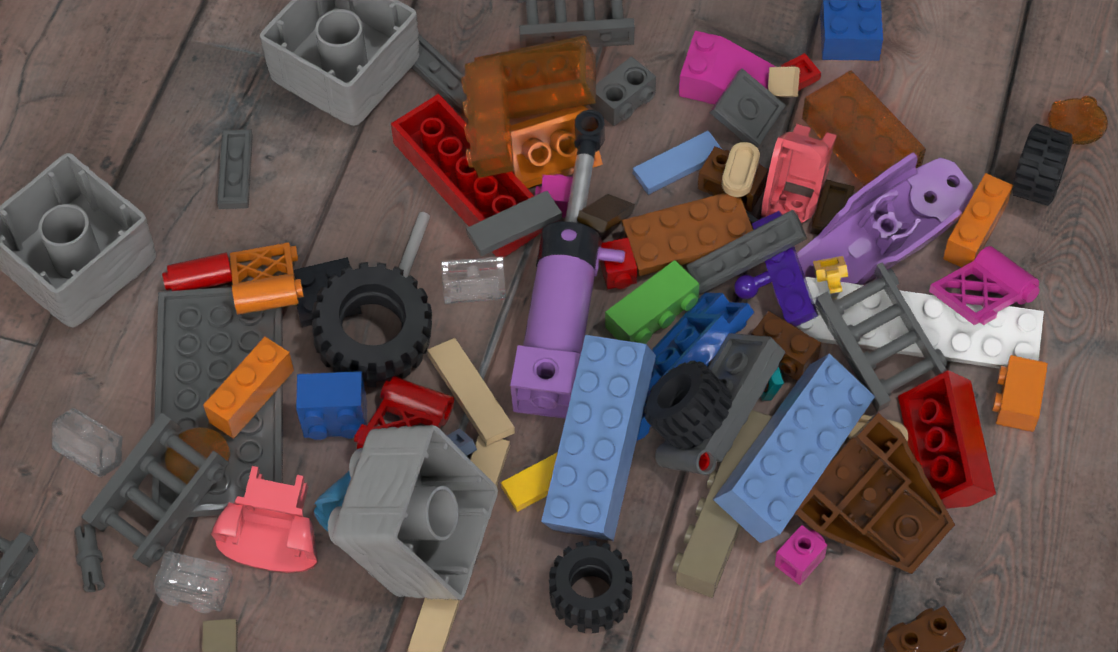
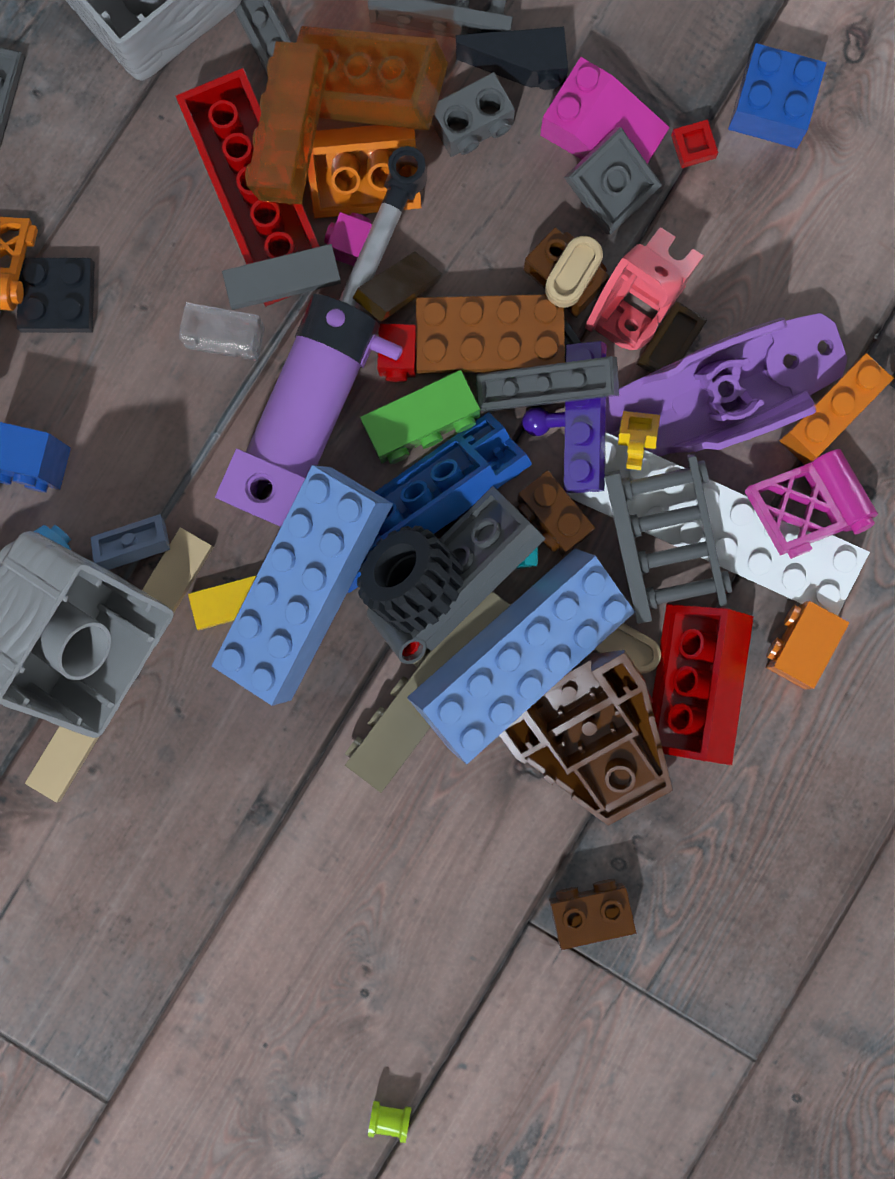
camera: 20 degrees right, 25 degrees up
black tyre [312,262,432,387] -> none
red piece [354,377,454,449] -> none
light grey bar [399,212,430,278] -> none
tan tile [427,338,515,446] -> none
black tyre [549,541,633,633] -> none
medium blue tile [633,131,722,195] -> none
tan tile [768,67,800,97] -> none
dark pink brick [775,525,827,585] -> none
clear orange brick [802,70,926,186] -> none
none -> black slope [456,26,568,90]

